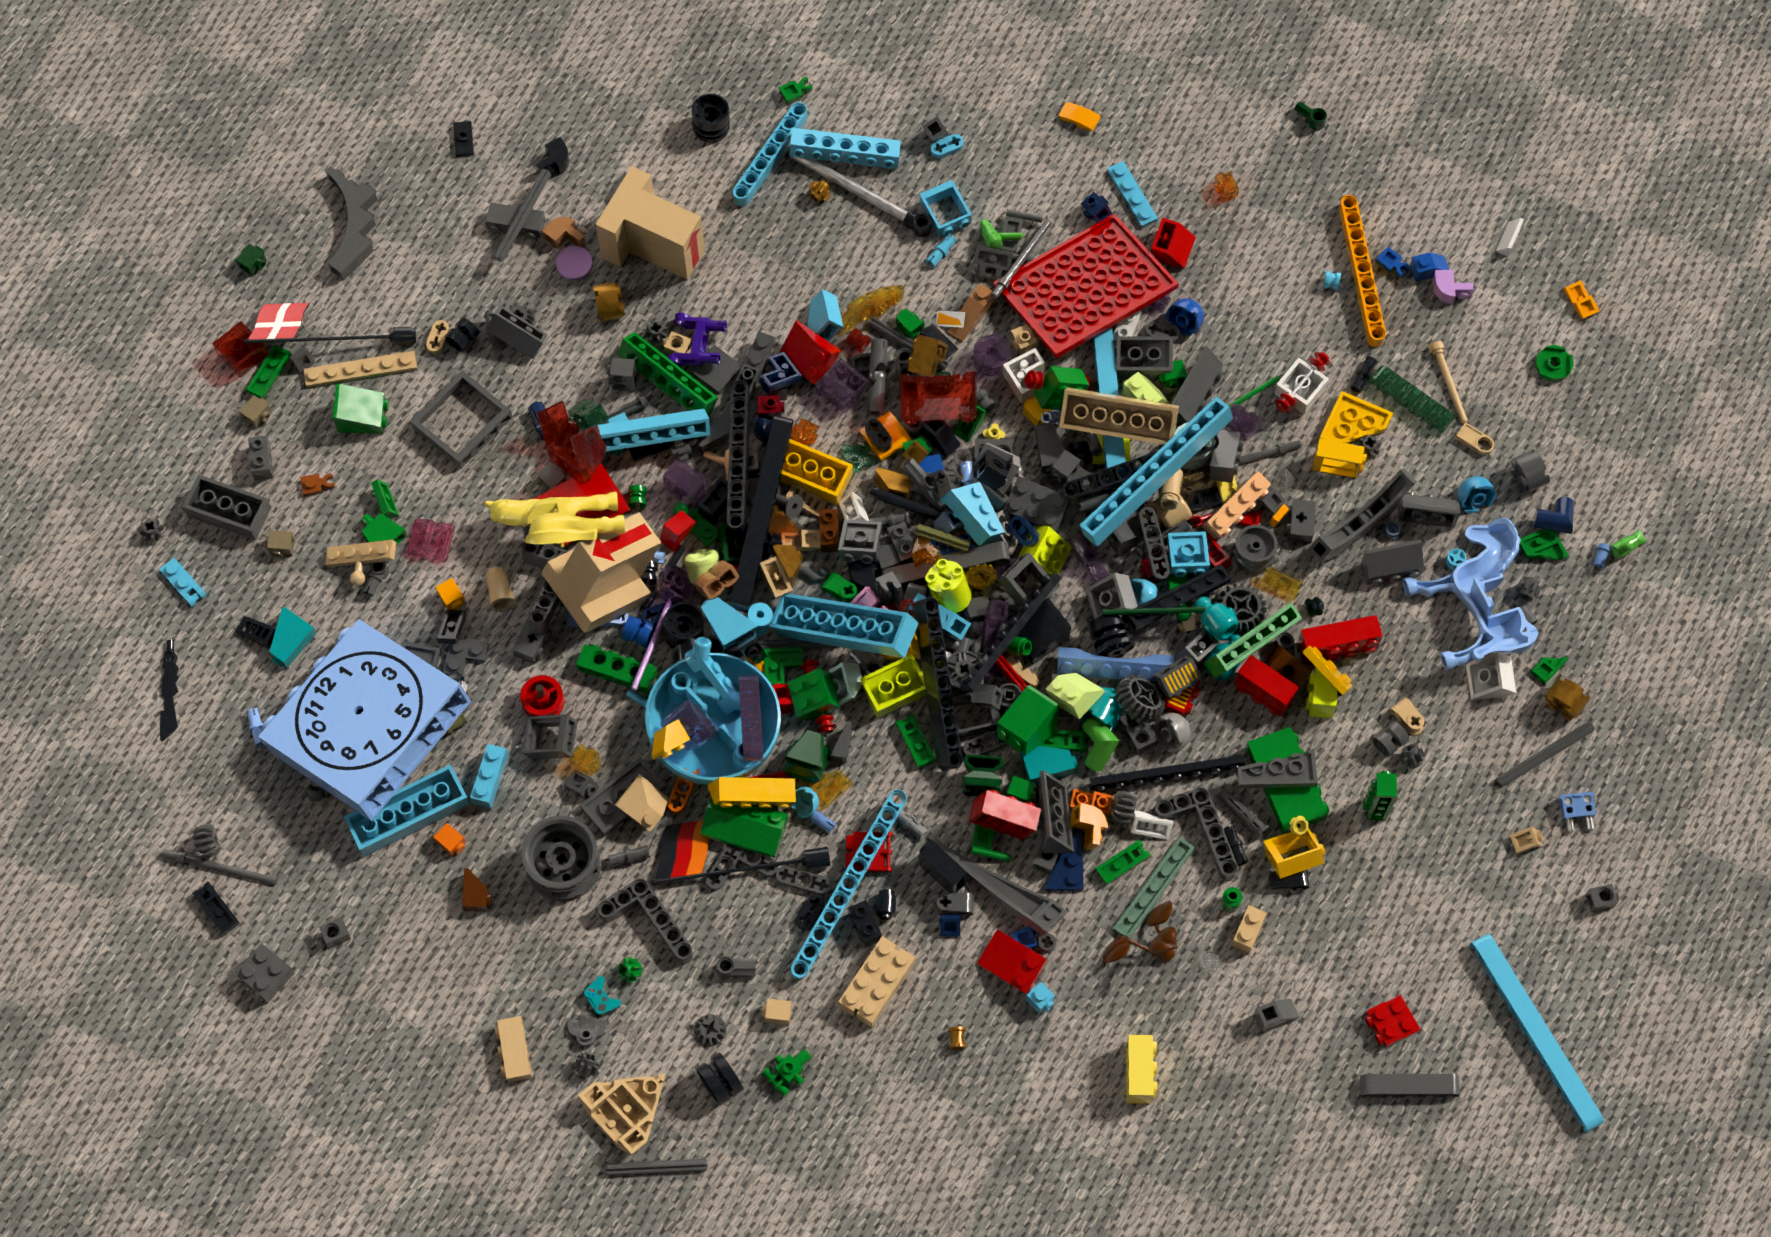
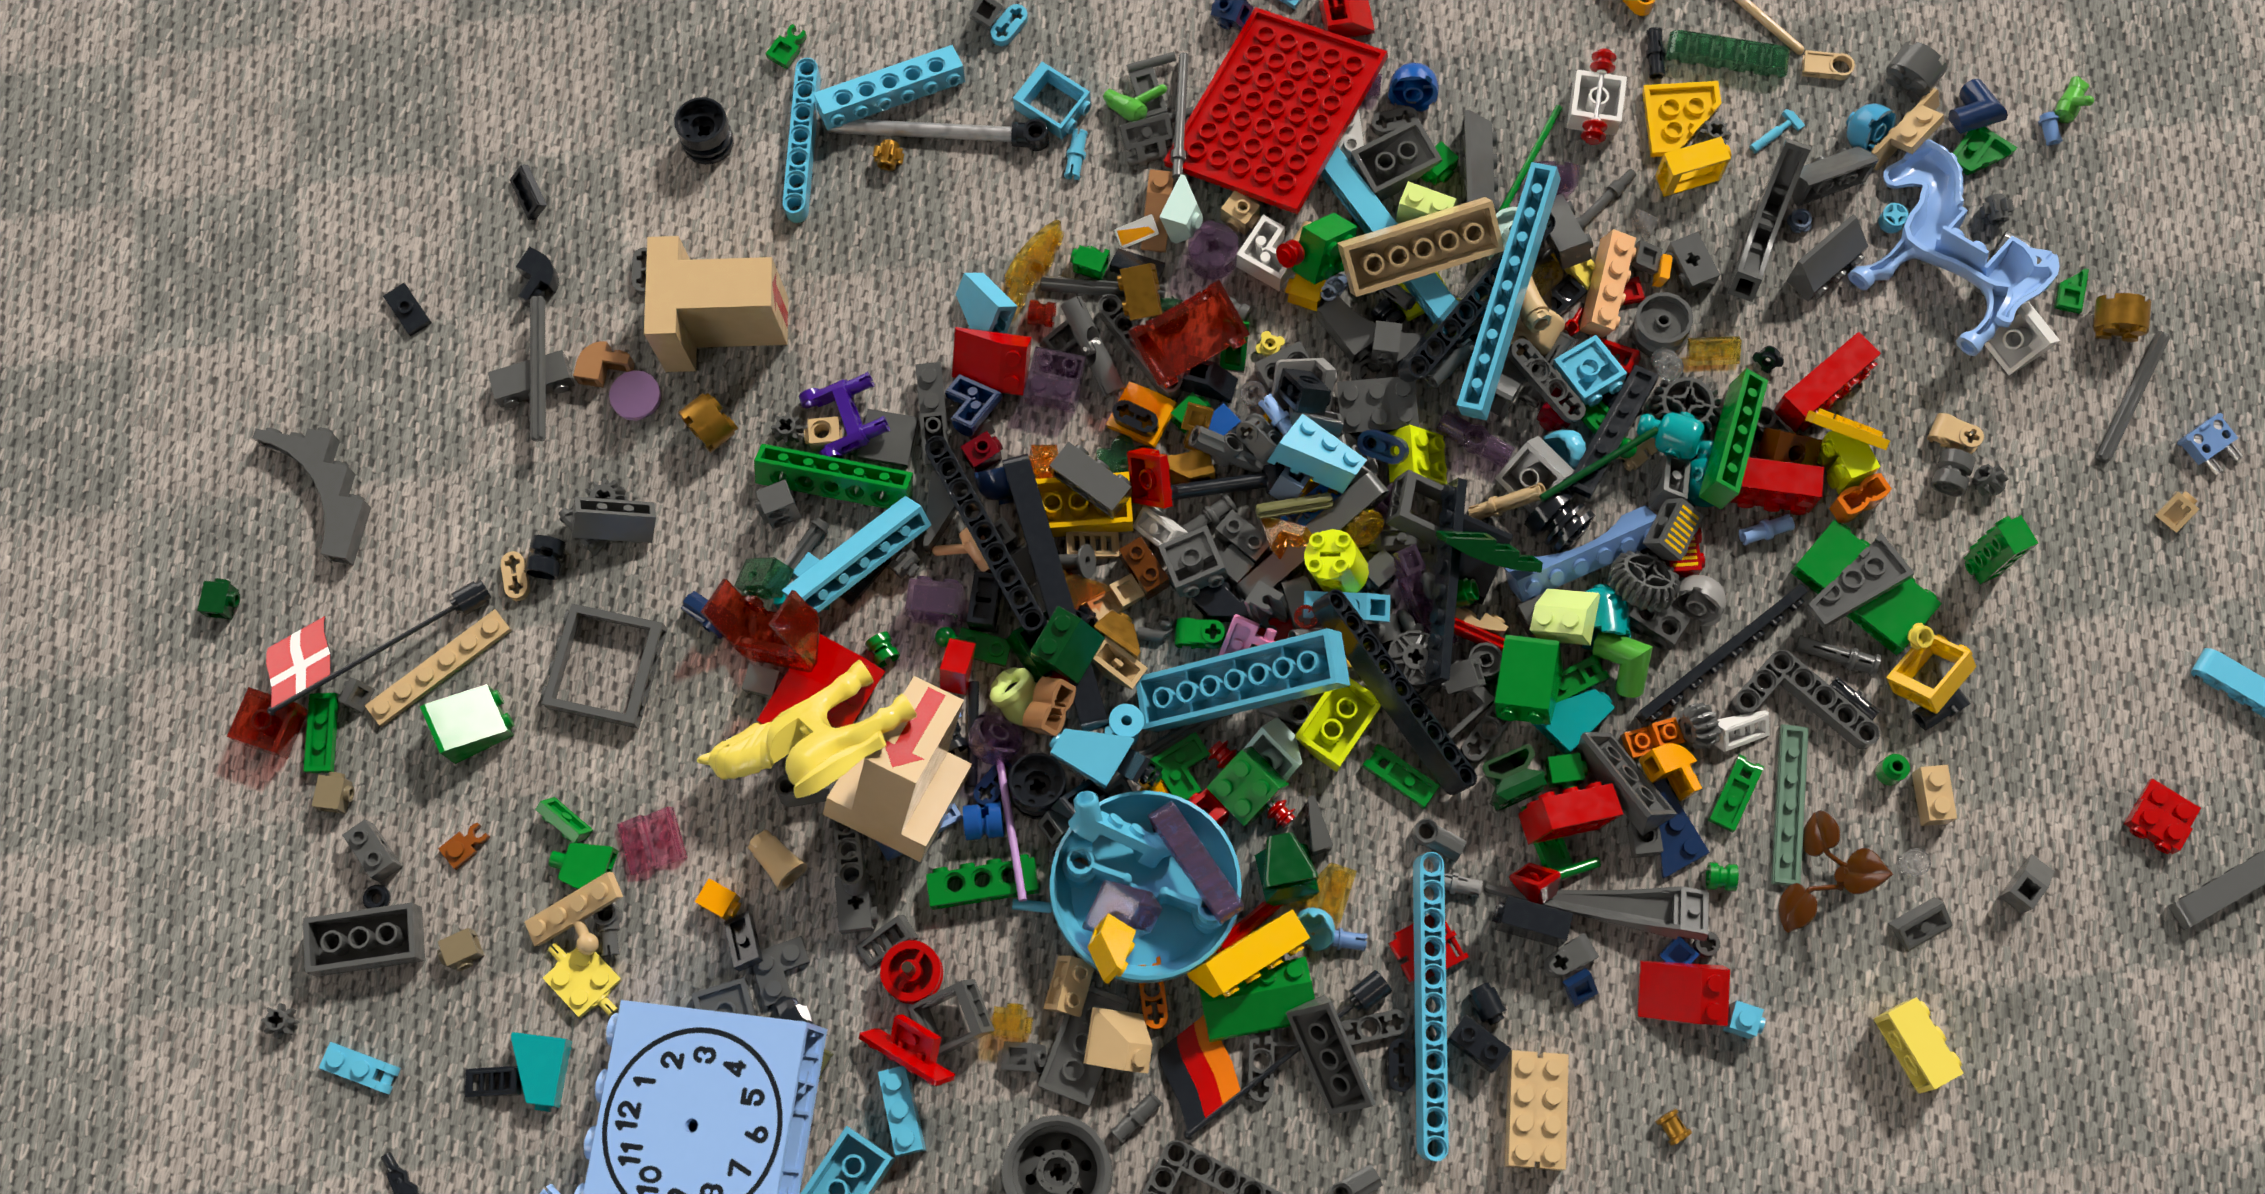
camera: 25 degrees left, 5 degrees up
none -> black plate [363,884,391,909]
none -> black plate [510,165,547,220]
none -> light yellow plate [543,943,622,1019]
none -> dark grey slope [855,915,918,969]
none -> red bracket [859,1014,955,1086]
none -> dark green slope [1030,606,1105,684]
none -> tan bracket [1043,956,1094,1017]
none -> dark grey brick [1049,441,1132,519]
none -> red plate [1127,448,1173,509]
none -> light aqua slope [1160,175,1203,244]
none -> dark grey slope [1286,994,1376,1115]
none -> dark grey piece [1411,818,1467,863]
none -> dark green slope [1436,531,1543,573]
none -> tan pin [1468,482,1546,520]
none -> red slope [1508,862,1561,905]
none -> clear wheel [1651,347,1684,381]
none -> green wheel [1706,862,1739,892]
none -> light blue pin [1739,514,1795,545]
none -> medium azure piece [1749,109,1805,154]
none -> orange brick [1829,473,1892,523]
none -> tan bracket [1871,88,1944,171]
none -> dark grey slope [1888,897,1953,952]

